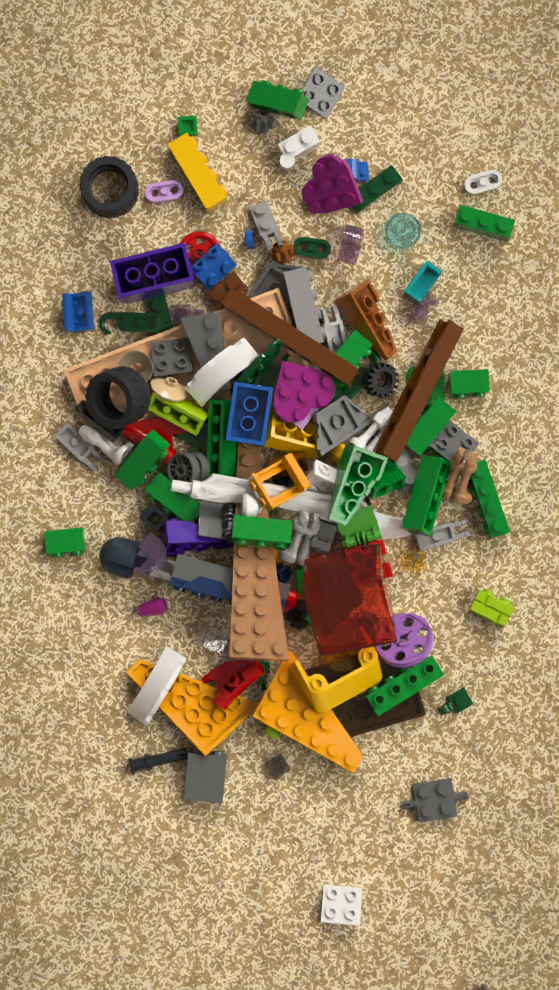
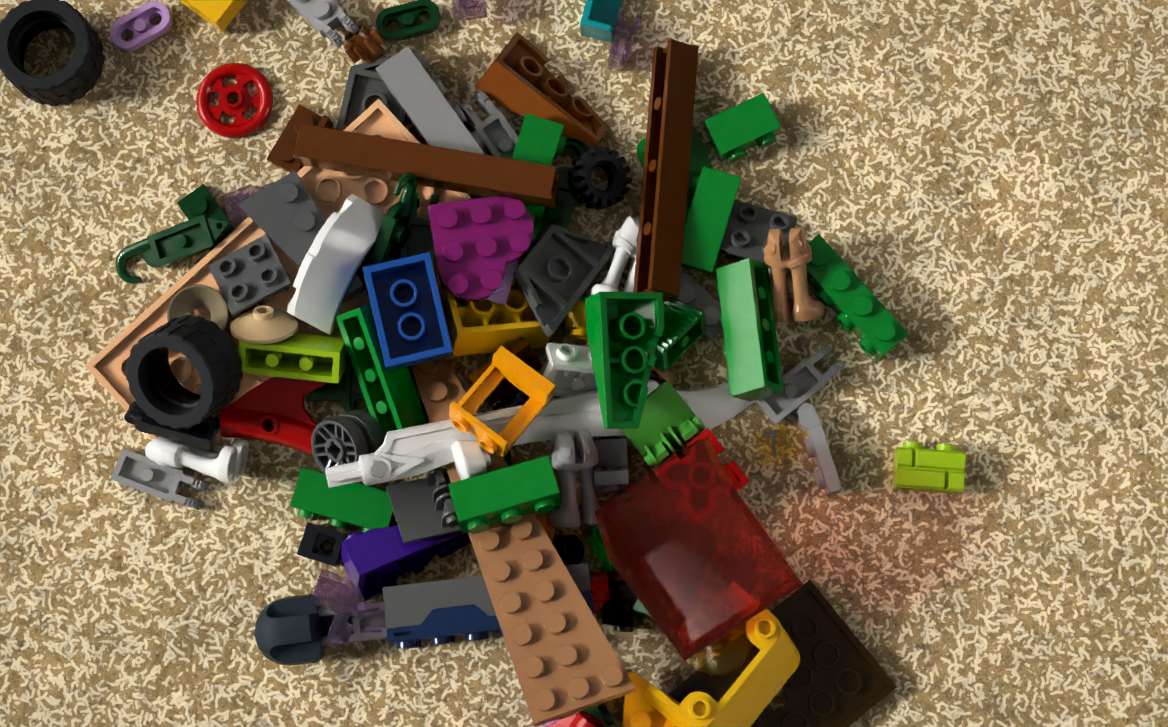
camera: 15 degrees left, 5 degrees down
green brick [44,527,87,558] -> none
blue bracket [62,291,94,333] -> none
dark purple brick [110,243,195,303] -> none
green brick [114,430,170,491] -> none
magenta cone [138,597,168,617] -> none
blue bracket [191,244,237,290] -> none
clear bracket [195,627,229,654] -> none
blue tile [245,230,255,249] -> none
green brick [366,655,444,716] -> none
medium lavender wedge [375,613,434,668] -> none
dark green plate [438,687,473,715] -> none
none -> light grey hinge [795,403,842,496]

